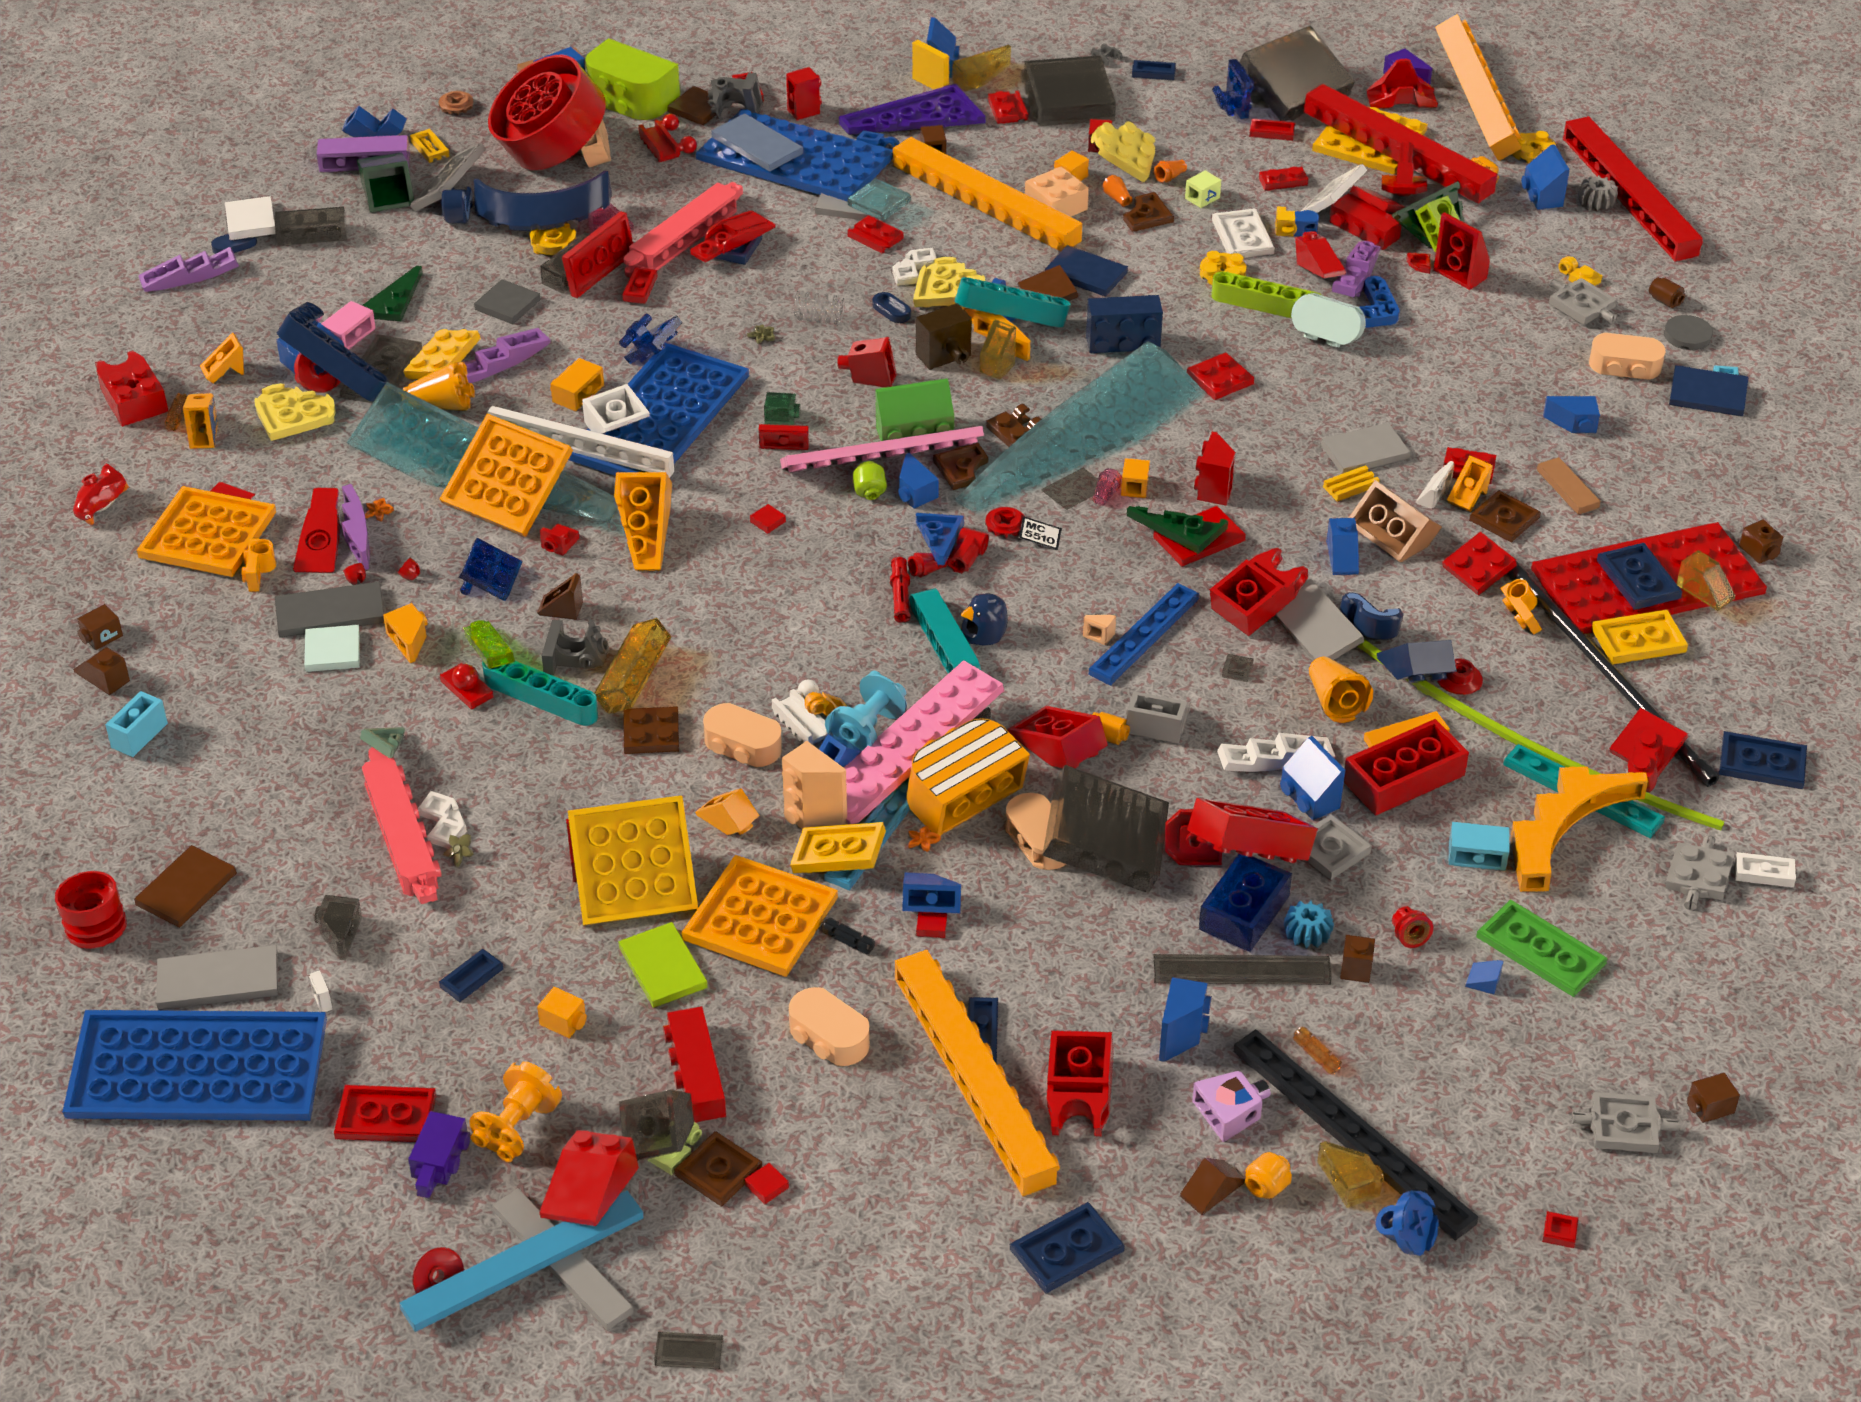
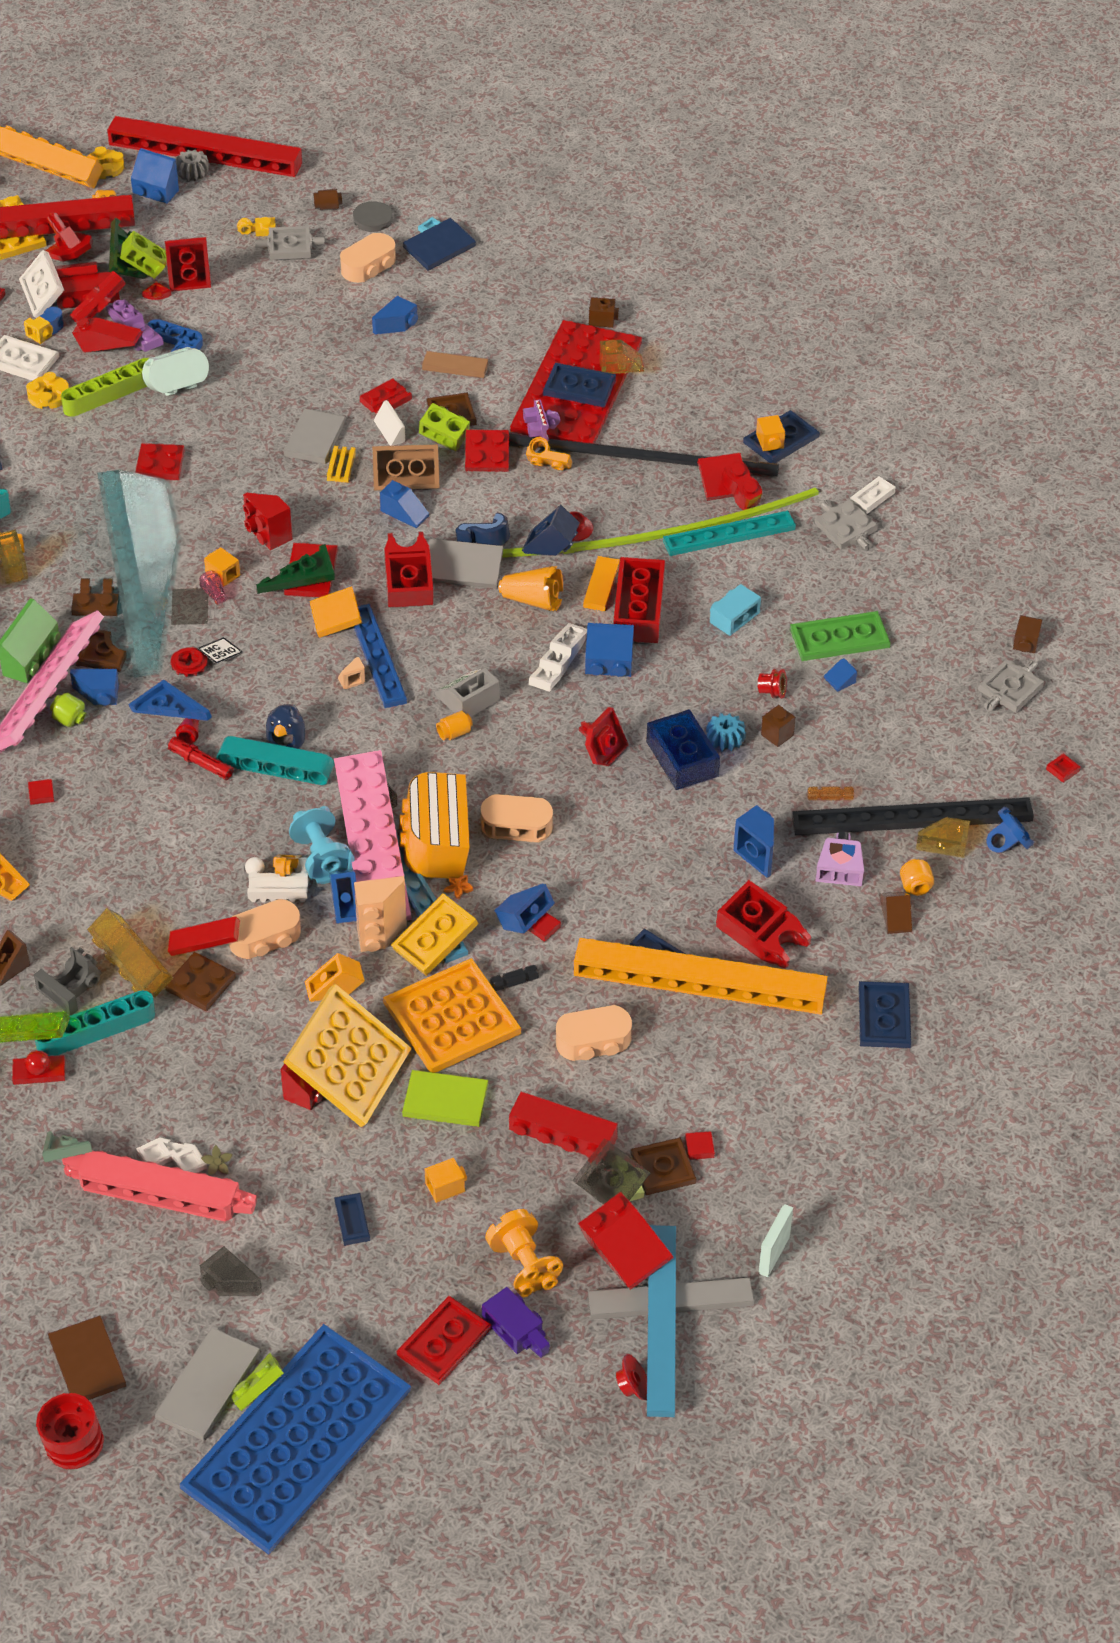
camera: 55 degrees left, 5 degrees up
white tile [309,971,333,1012] -> none
clear smoke tile [654,1332,724,1369] -> none
red piece [948,527,989,574] -> none
red slope [1007,706,1108,771] -> none
clear smoke brick [1042,765,1169,893] -> none
dark blue brick [1086,295,1163,353] -> none
clear smoke tile [1153,954,1332,985] -> none
red brick [1187,797,1318,863] -> none
clear smoke tile [1222,654,1254,682] -> none
light grey plate [1307,814,1372,880] -> none
light orange slope [1447,456,1493,512] -> none
light orange arch [1510,766,1648,892] -> none
yellow plate [1592,610,1688,664] -> none
none -> red piece [69,271,126,323]
none -> red tile [168,916,240,956]
none -> lime wing [231,1353,284,1411]
none -> light orange tile [310,586,362,638]
none -> lime brick [419,403,470,451]
none -> medium lavender hips [523,400,560,442]
none -> light orange brick [756,415,785,451]
none -> light aqua tile [759,1204,793,1277]

